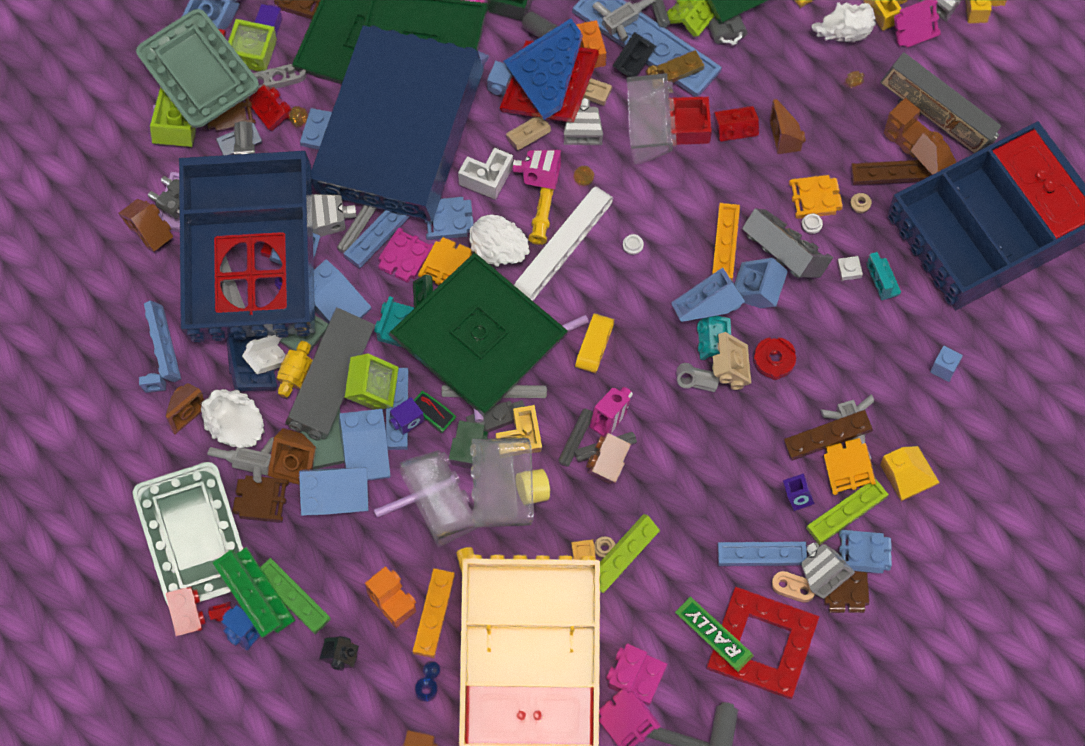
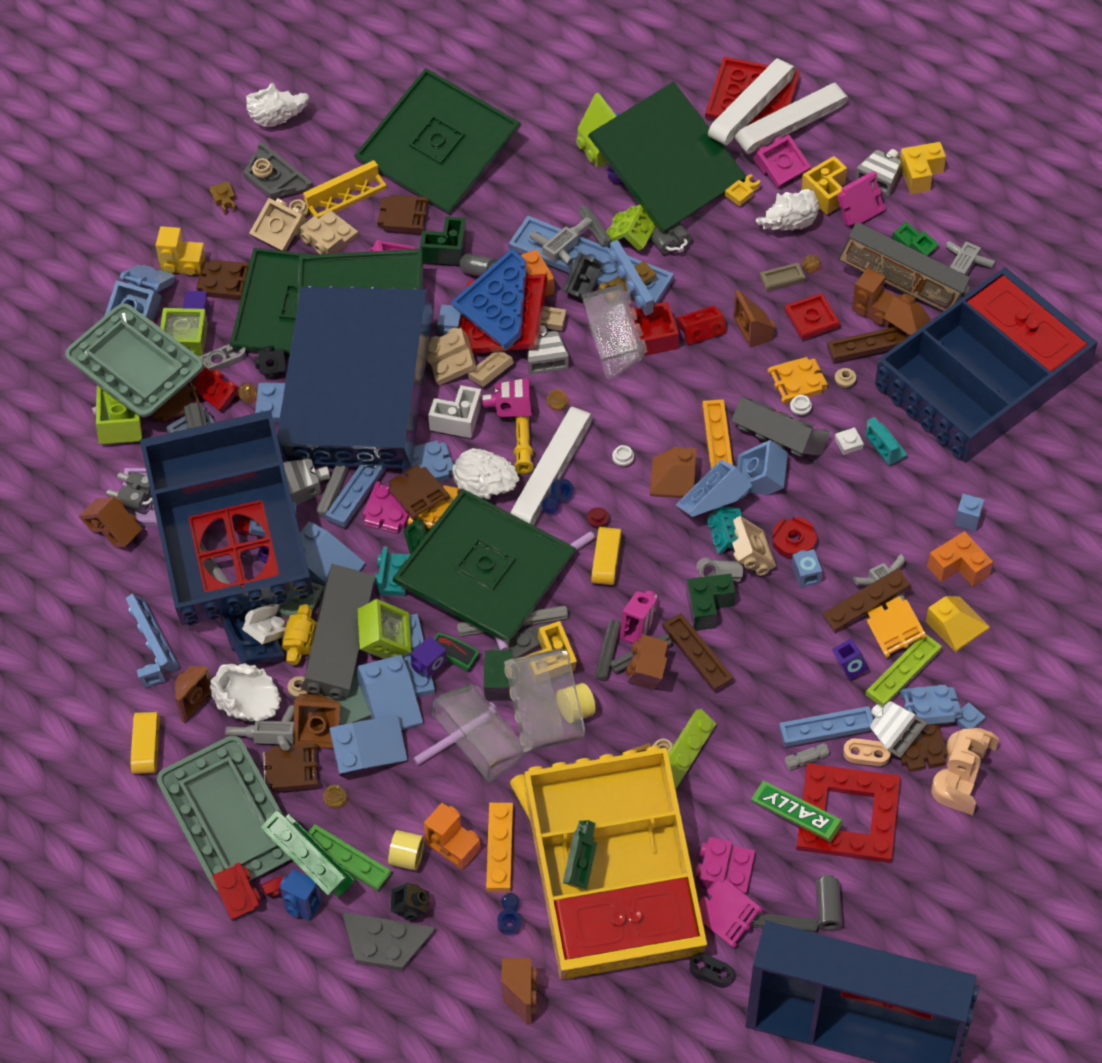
camera: 10 degrees left, 10 degrees down
none -> yellow beam [131,712,160,774]
none -> black brick [254,345,286,377]
none -> tan plate [287,676,309,698]
none -> clear yellow plate [323,785,347,808]
none -> dark grey wing [343,912,435,971]
none -> reddish brown plate [388,464,450,520]
none -> light yellow piece [388,830,424,871]
none -> tan plate [427,328,477,386]
none -> clear blue plate [542,479,574,514]
none -> dark green hinge [563,820,597,890]
none -> dark red plate [587,507,609,528]
none -> medium blue plate [608,240,654,315]
none -> dark orange slope [650,447,696,498]
none -> reddish brown plate [662,613,734,693]
none -> dark green brick [686,573,735,631]
none -> dark tan tile [759,263,806,292]
none -> red plate [784,293,840,340]
none -> light grey axle [785,743,829,770]
none -> medium blue brick [791,549,822,588]
none -> green slope [891,221,939,256]
none -> orange brick [927,531,993,587]
none -> light nougat piece [931,728,999,815]
none -> light grey piece [946,241,996,276]
none -> medium blue plate [954,702,986,729]

